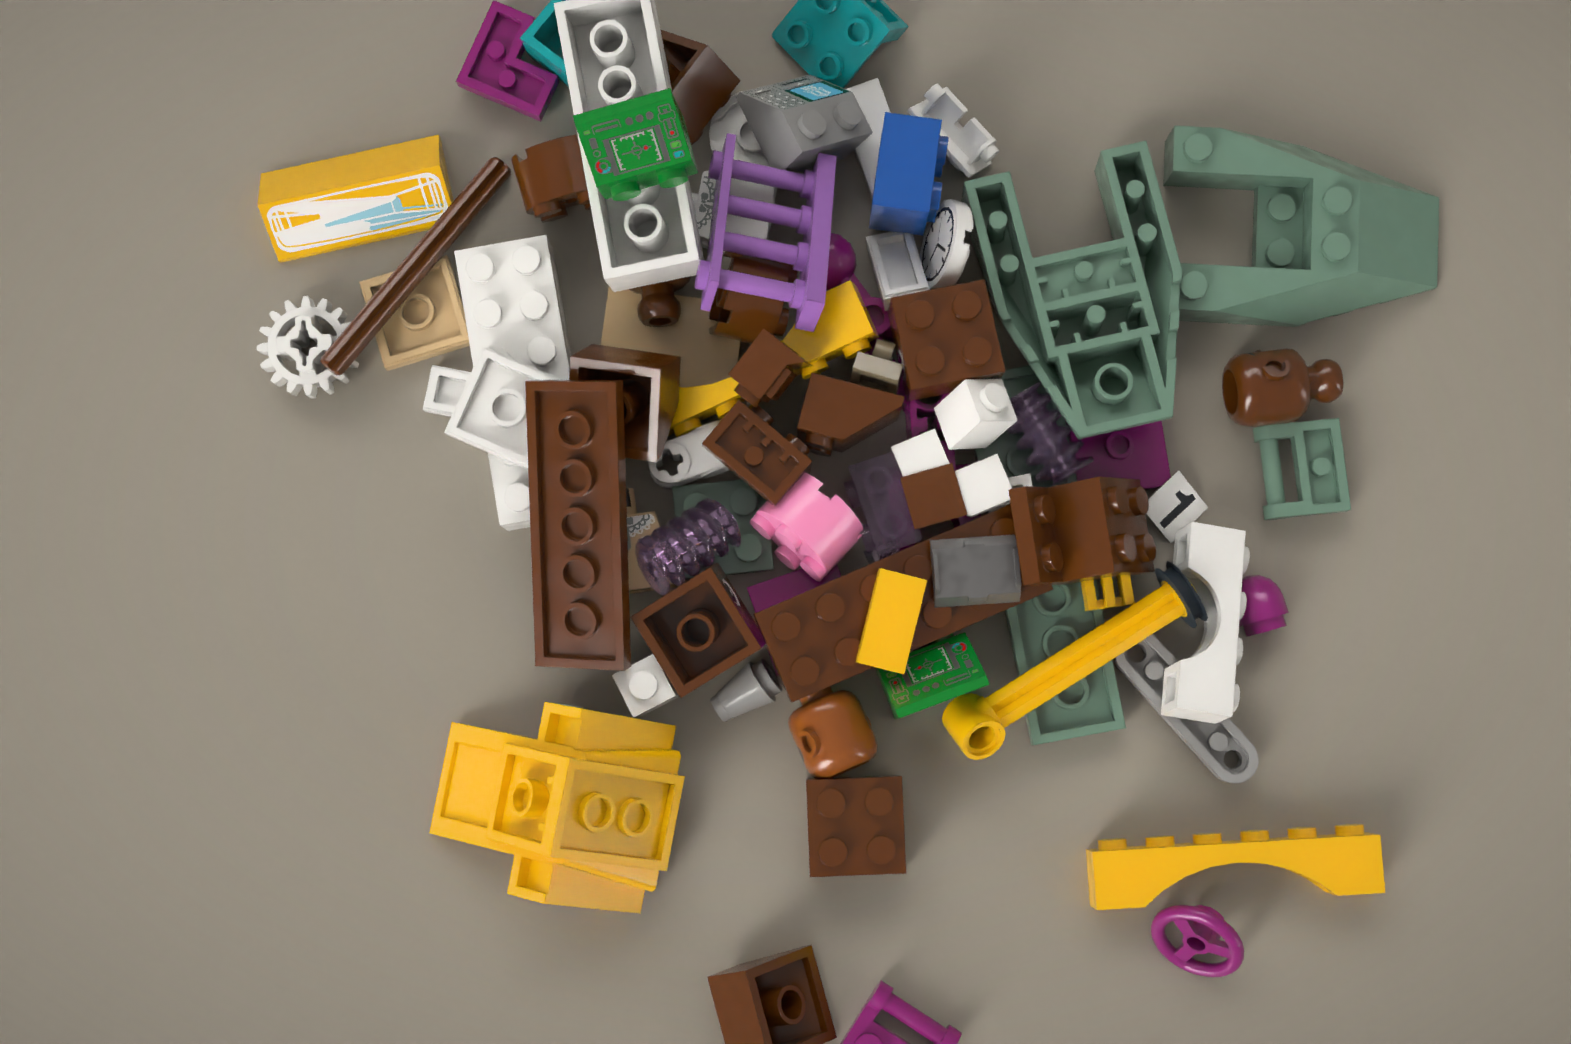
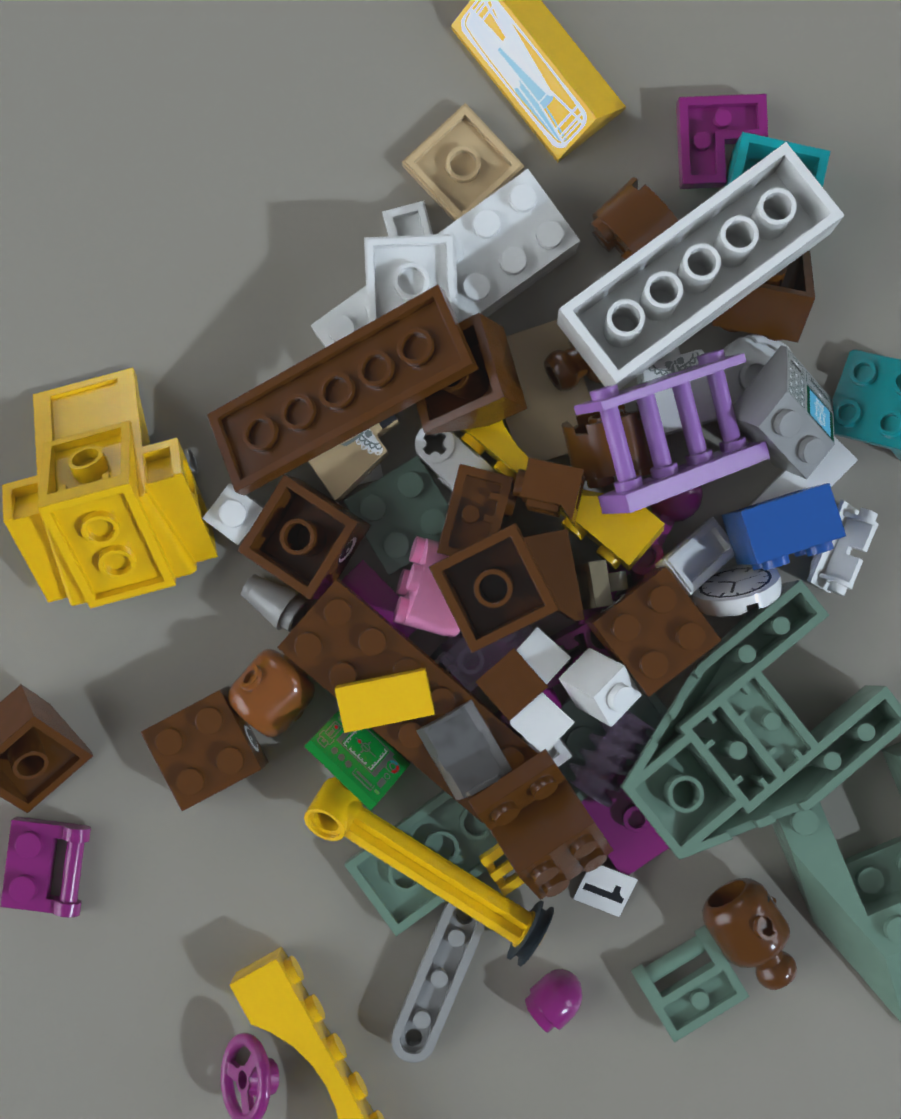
camera: 60 degrees right, 5 degrees up
white gear [257,296,359,399] -> none
reddish brown axle [320,157,511,375] -> none
green slope [573,88,698,201] -> none
clear purple piece [635,498,741,595] -> none
white arch [1161,522,1250,724] -> none
none -> reddish brown brick [429,523,558,653]

